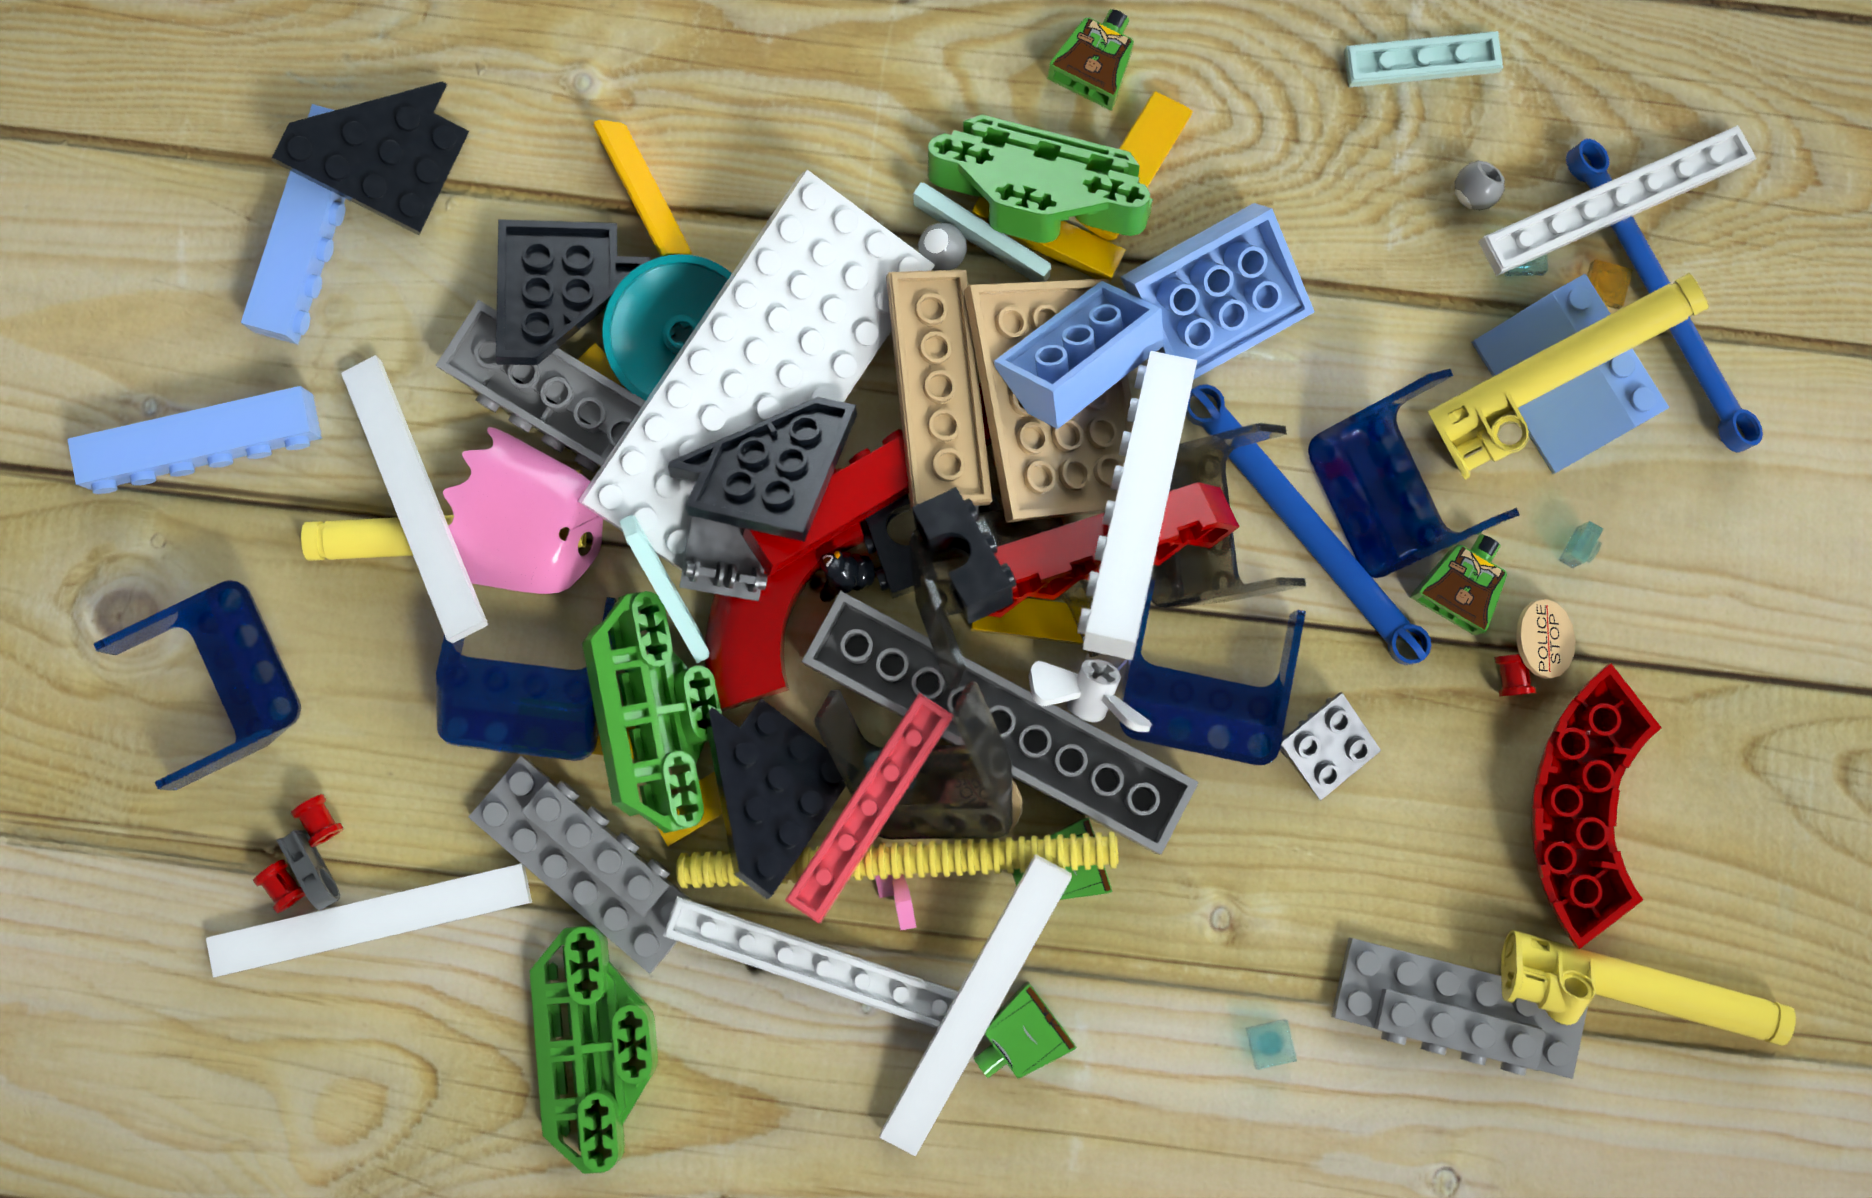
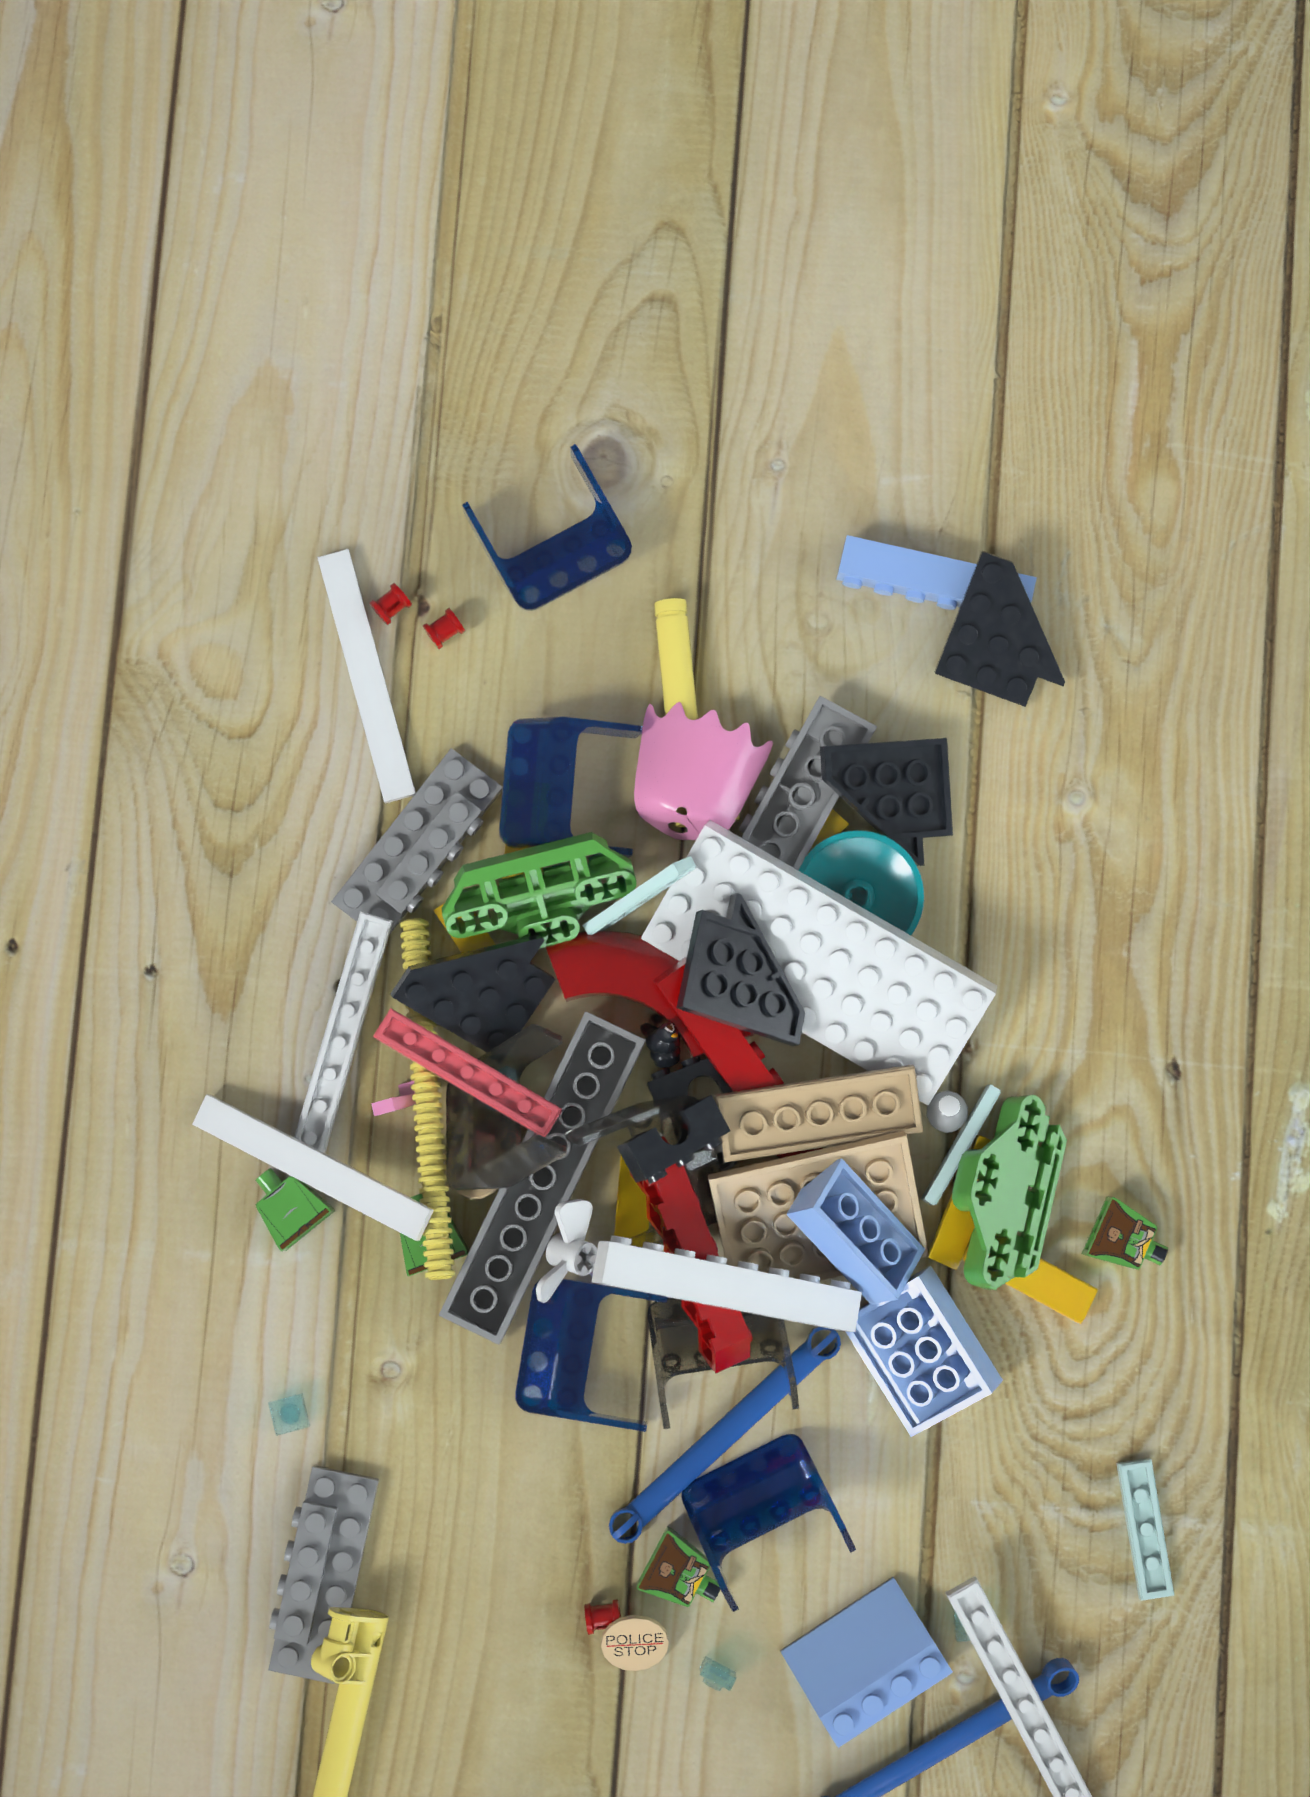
camera: 85 degrees right, 0 degrees up
light blue brick [67,386,322,494] -> none
dark grey piece [277,830,340,910] -> none
white tile [341,355,488,643] -> none
bright green connector [530,925,658,1174] -> none
yellow slope [593,120,692,257] -> none
flat silver hinge [679,516,767,601] -> none
hinge [1277,692,1381,801] -> none
light yellow piece [1428,273,1709,480] -> none
light grey piece [1455,161,1505,210] -> none
red brick [1531,663,1662,949] -> none
clear yellow plate [1587,259,1633,310] -> none

